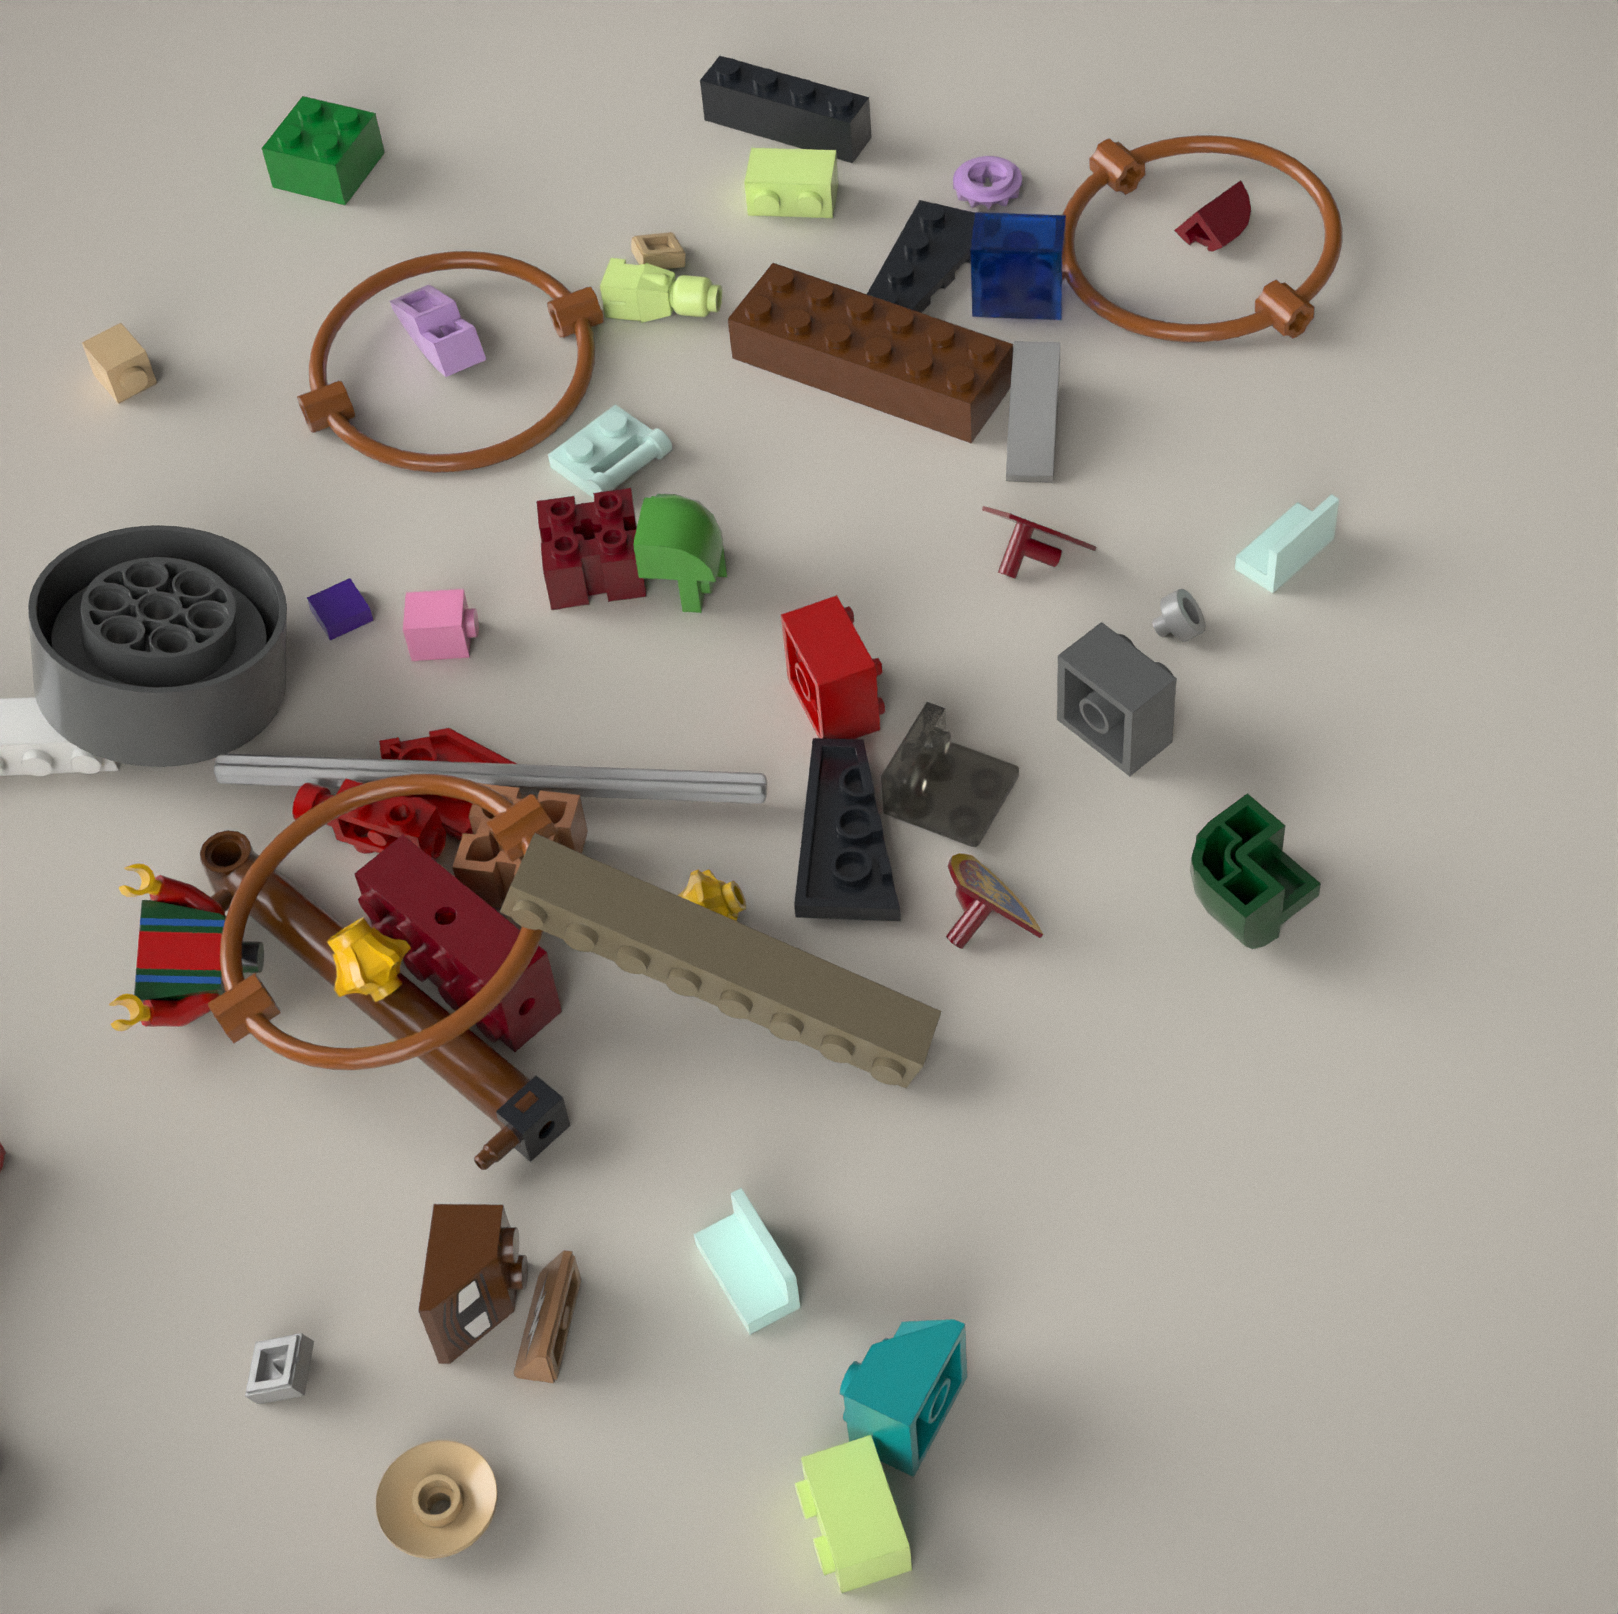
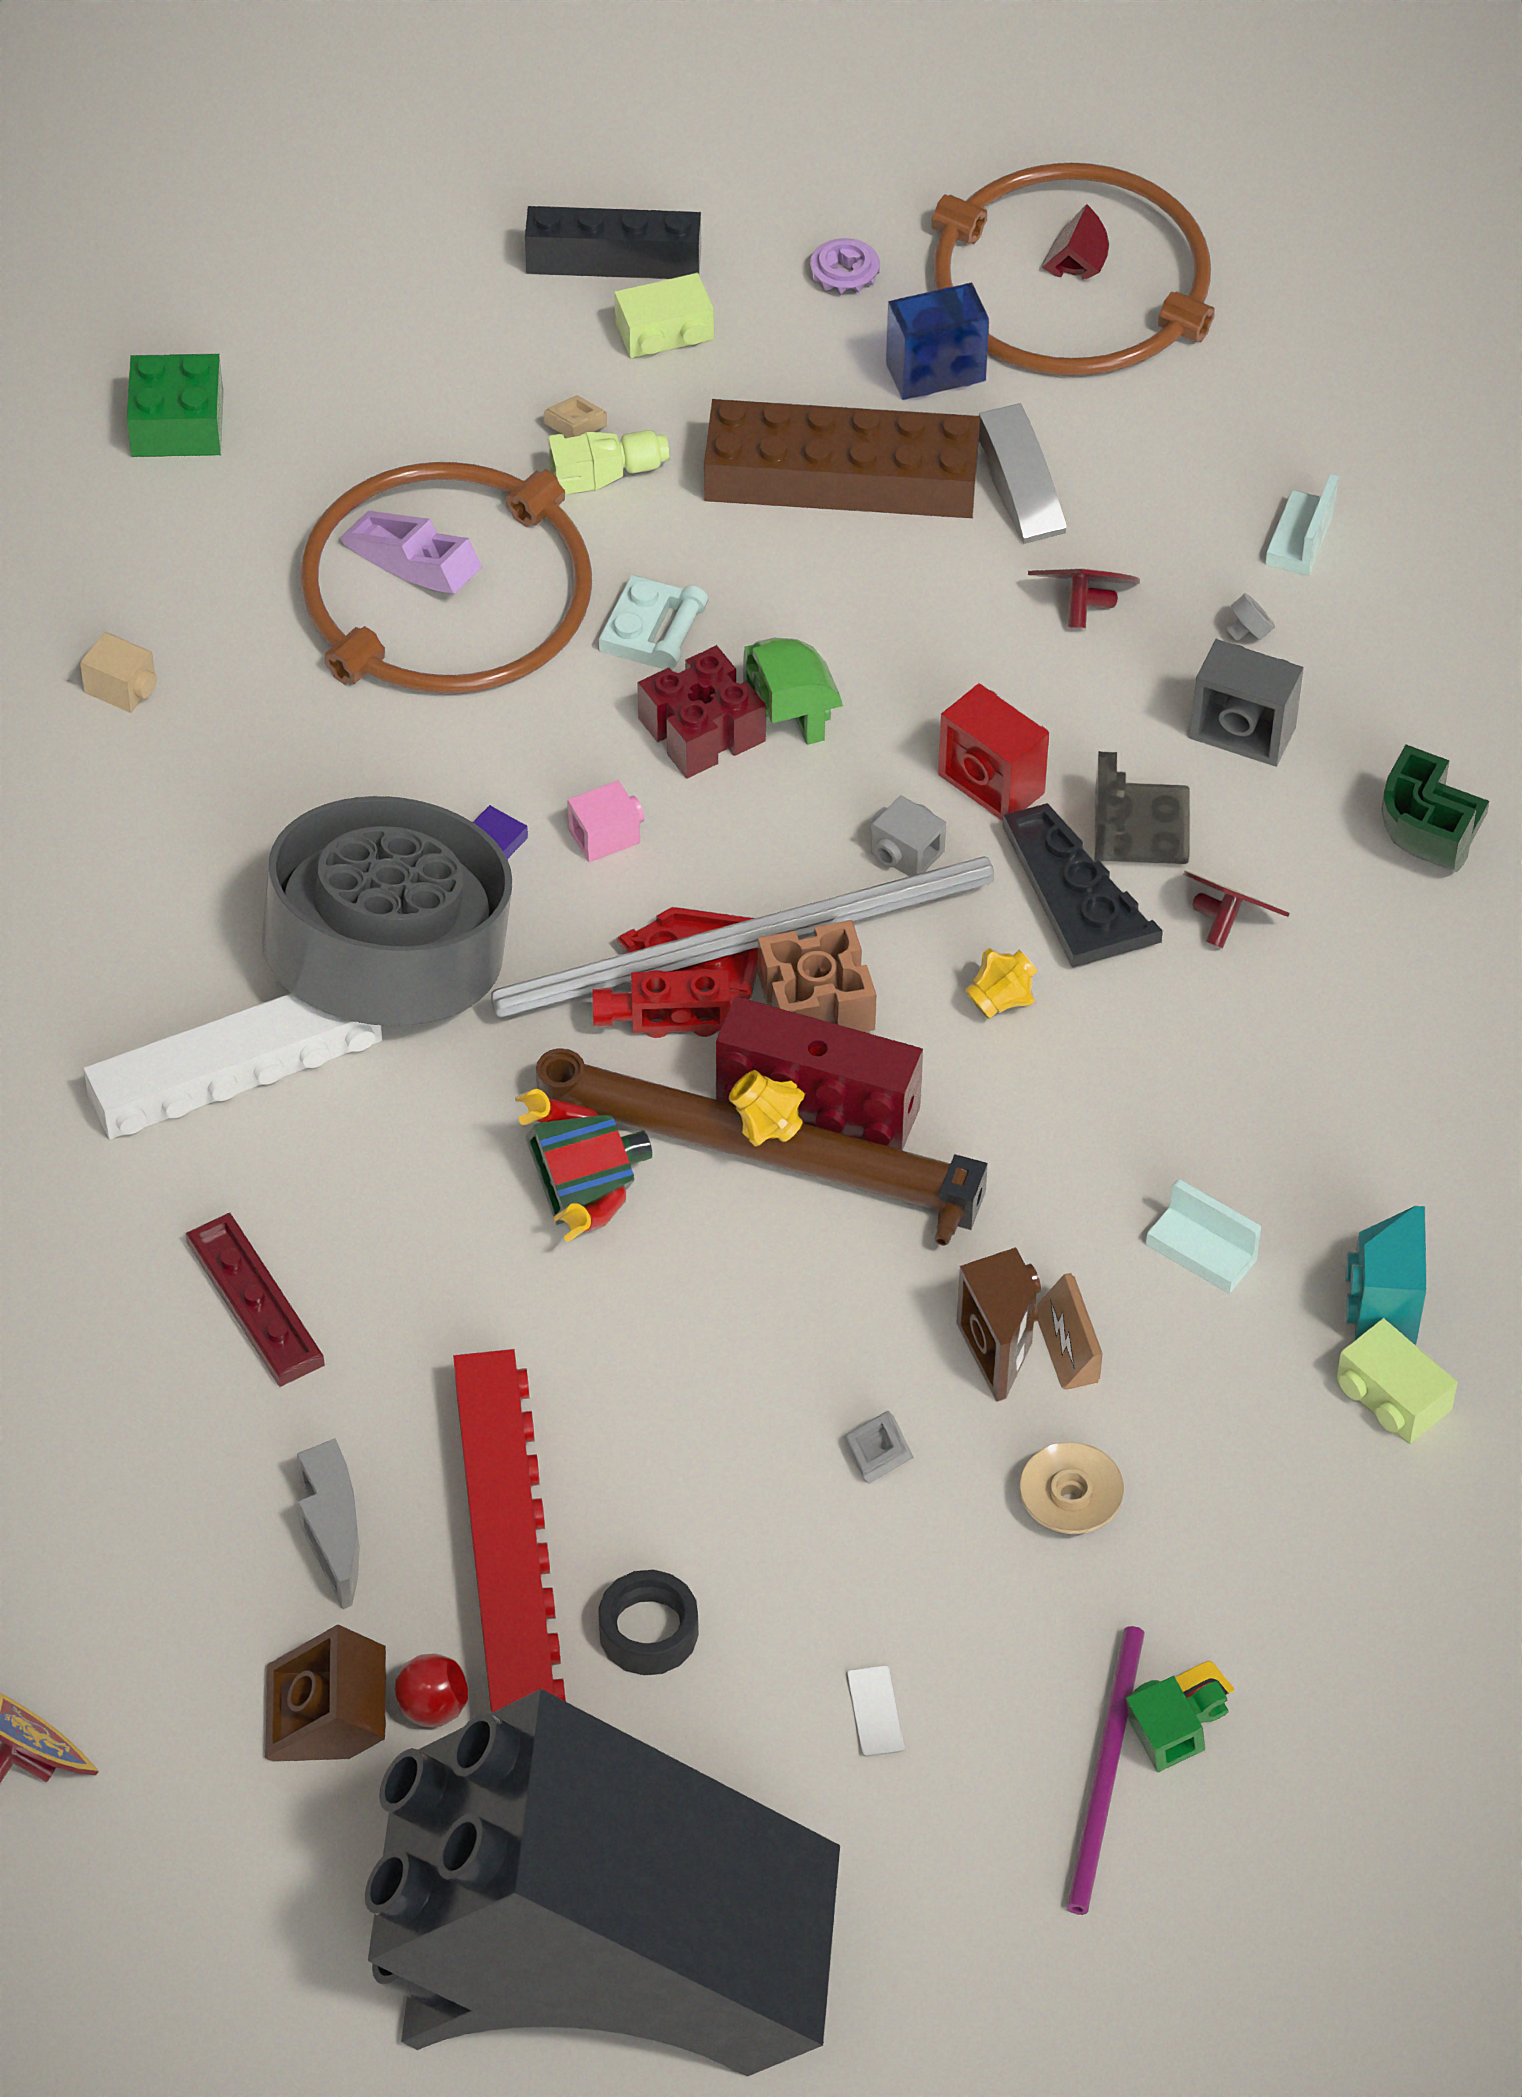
camera: 30 degrees left, 0 degrees up
dark orange piece [208,774,557,1070] -> none
dark tan brick [500,833,942,1089] -> none
black wing [867,200,1001,313] -> none
none -> light grey brick [870,795,946,876]

